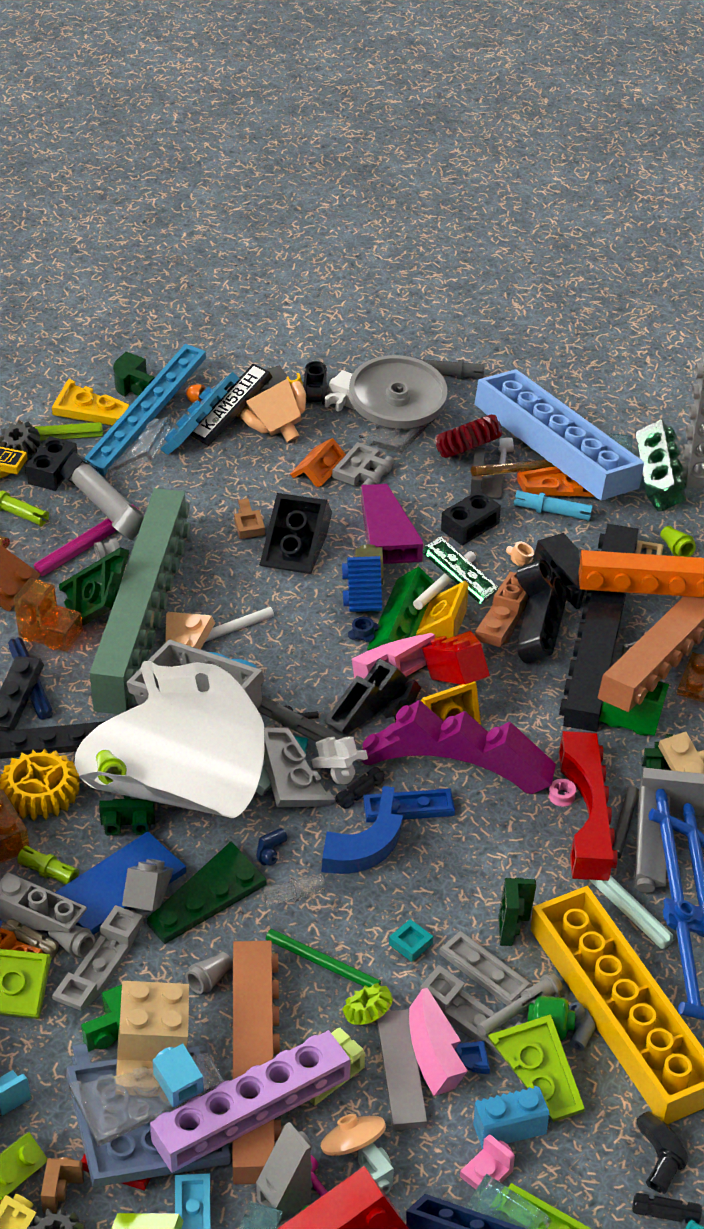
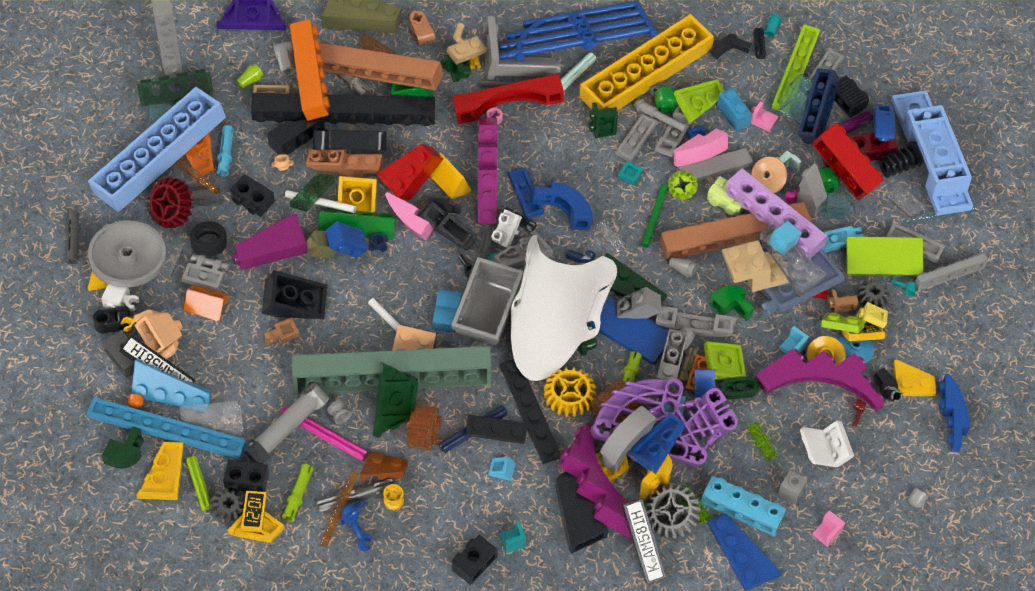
camera: 105 degrees left, 15 degrees up
lime cone [96,750,127,785] -> none
none -> black tyre [190,221,227,257]

